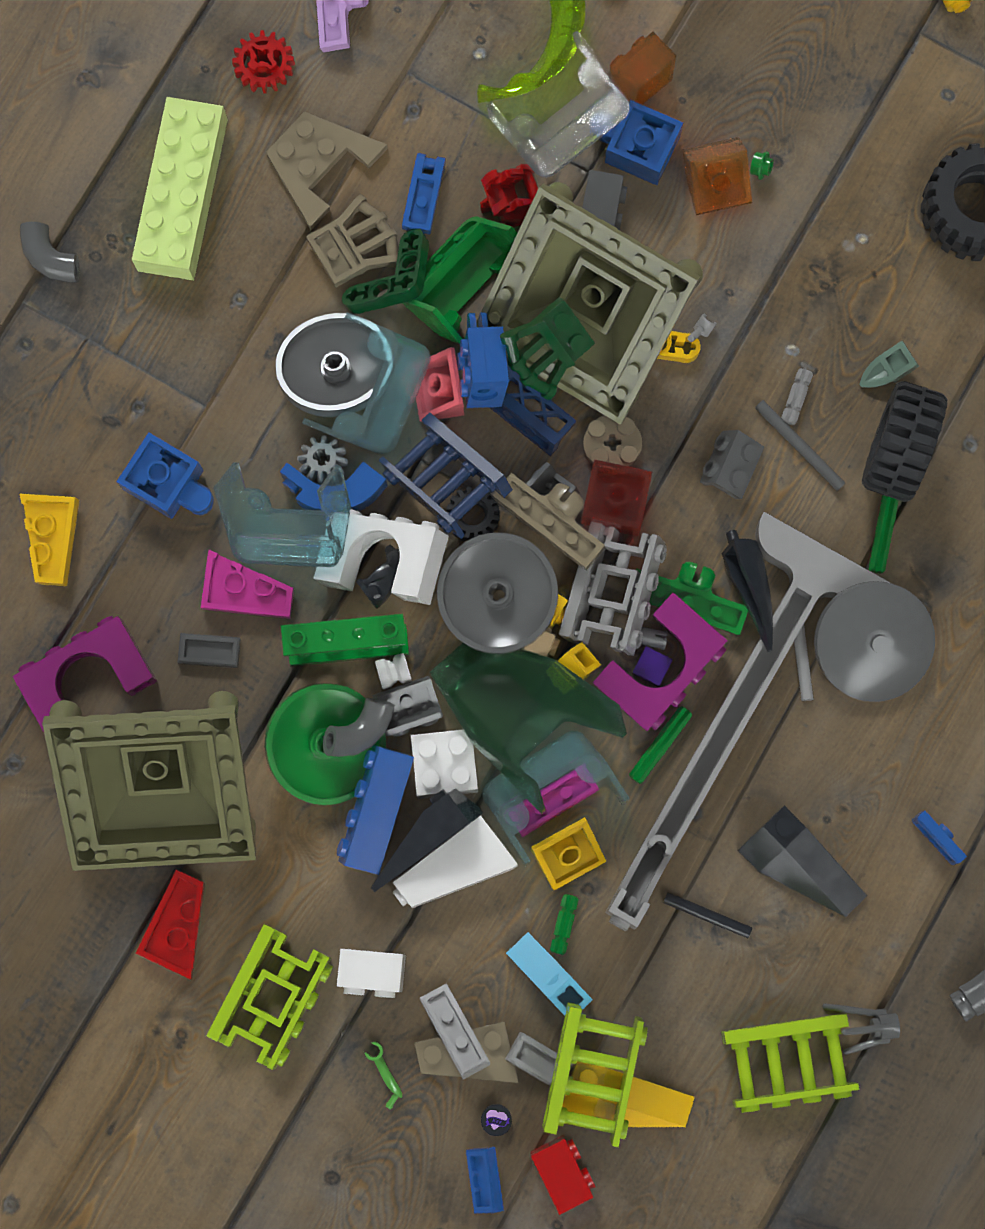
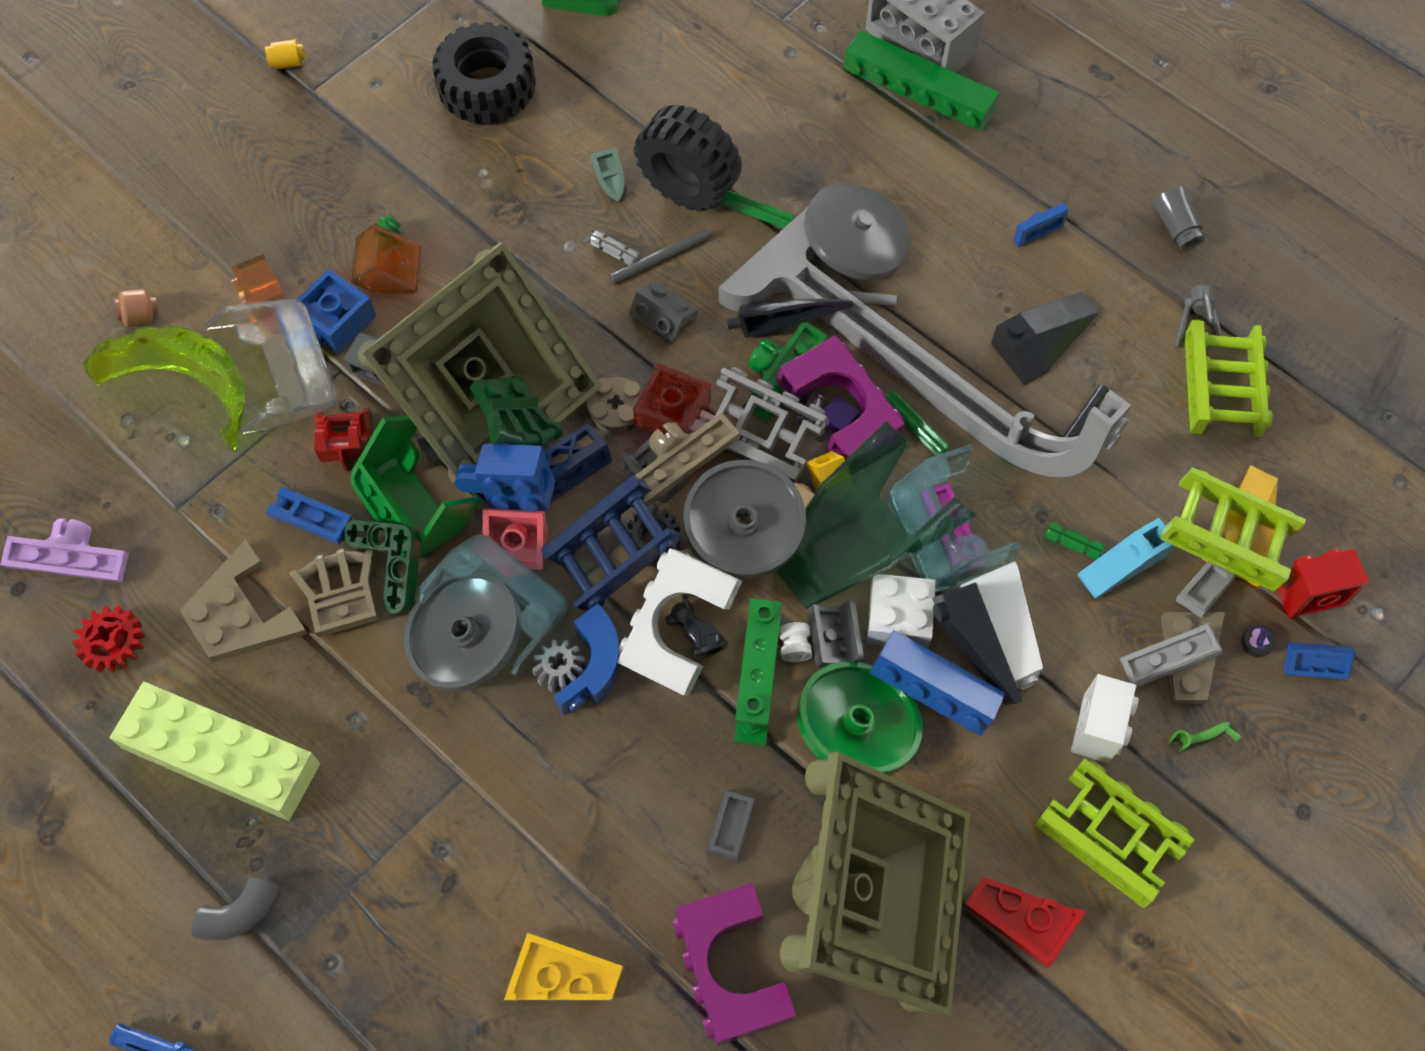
camera: 80 degrees left, 15 degrees down
blue brick [116,432,214,519] -> none
dark pink wing [201,549,294,619] -> none
clear light blue windscreen [213,462,351,567] -> none
dark grey cylinder [323,698,395,757] -> none
yellow slope [531,817,606,891] -> none

